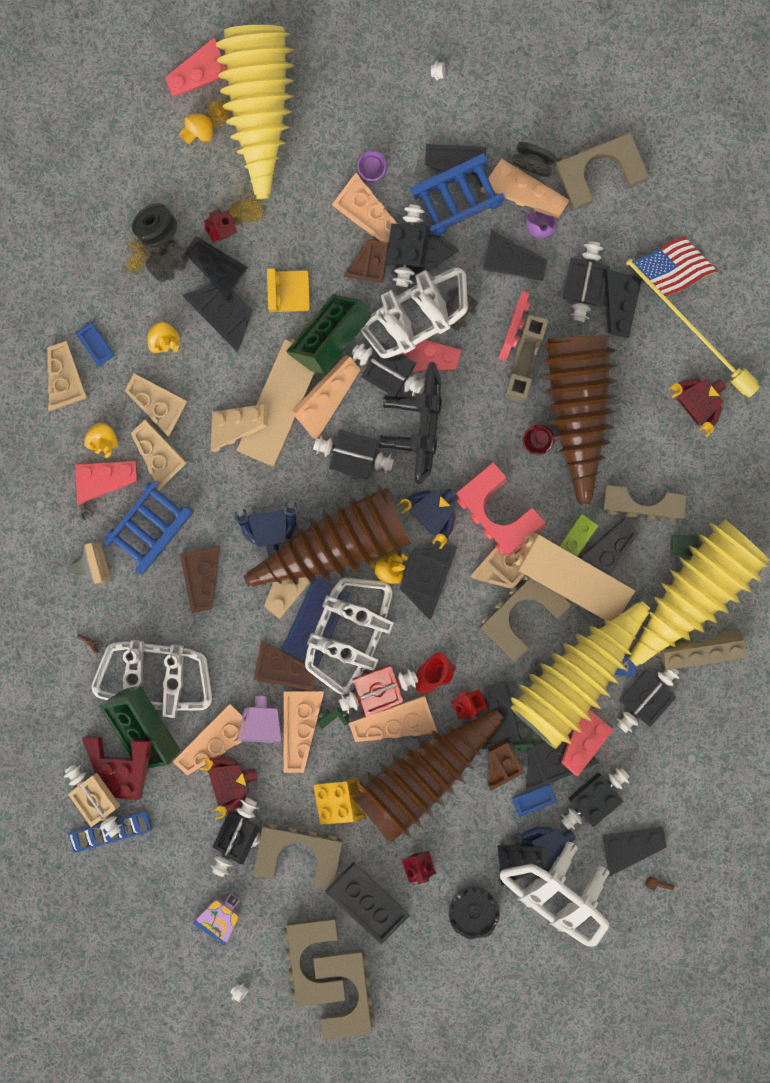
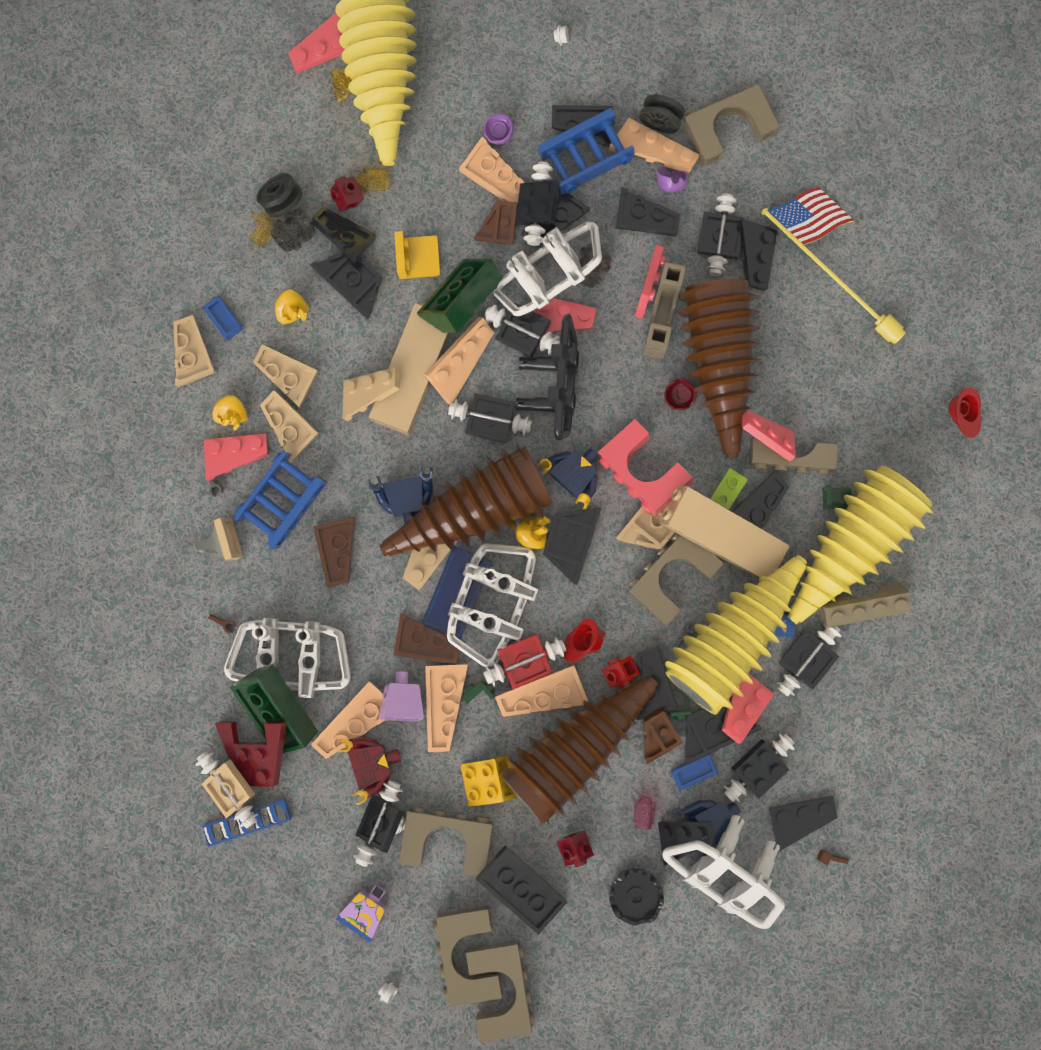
camera: 10 degrees right, 5 degrees down
yellow piece [179,113,213,144] -> none
dark red torso [667,378,726,437] -> none
none -> clear pink brick [633,796,656,829]
none -> coral wing [742,410,796,462]

